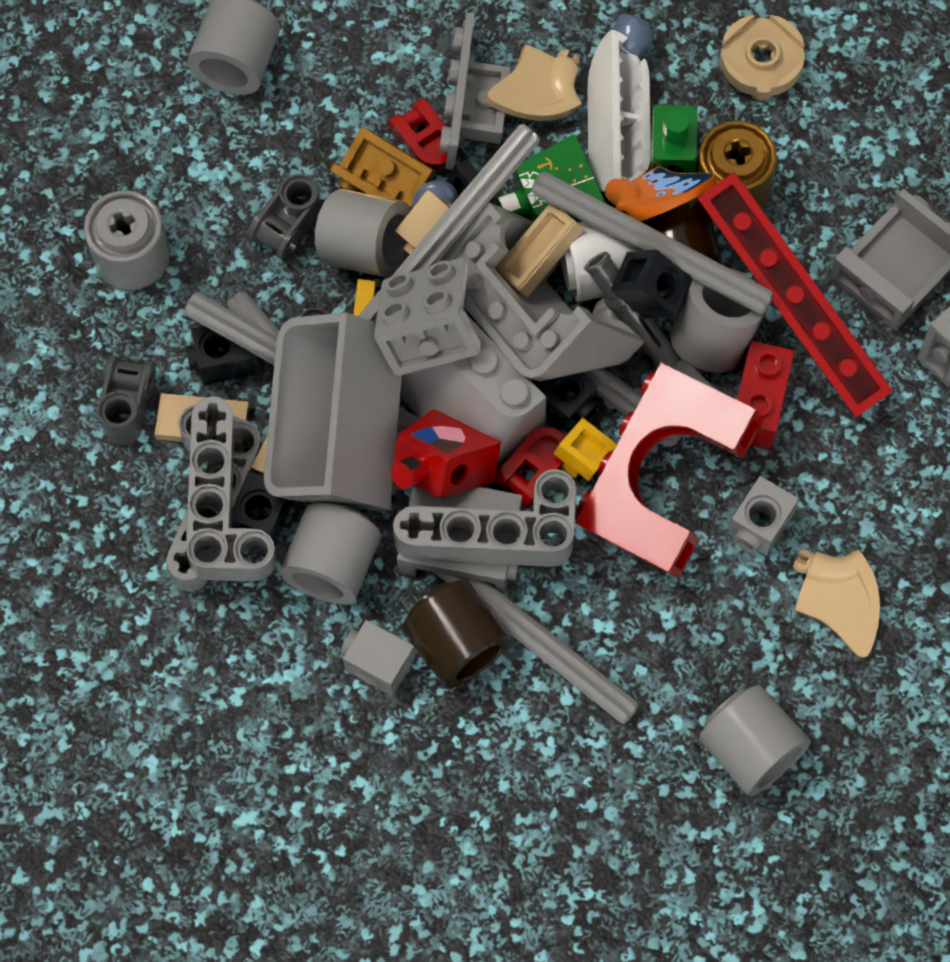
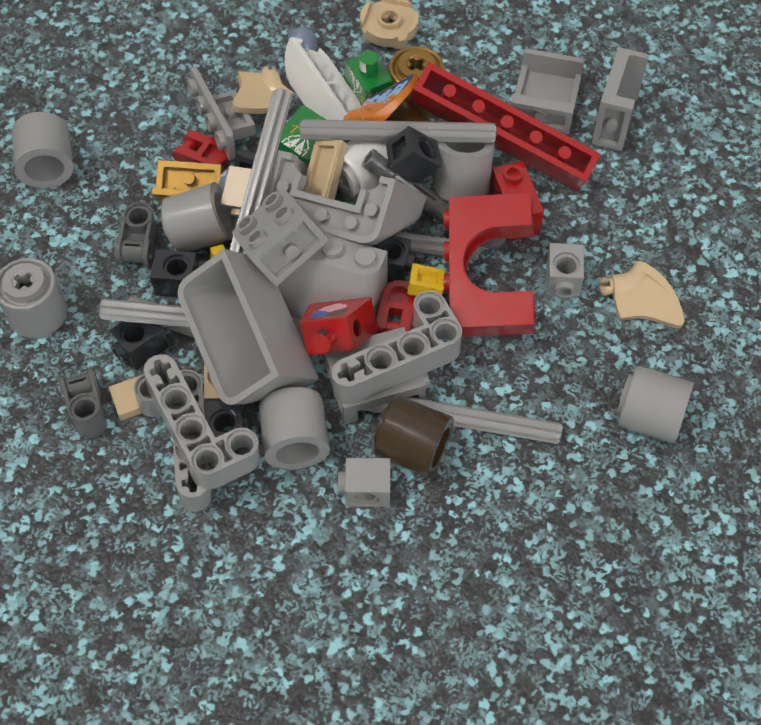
camera: 30 degrees left, 10 degrees down
none -> black brick [150,249,200,298]

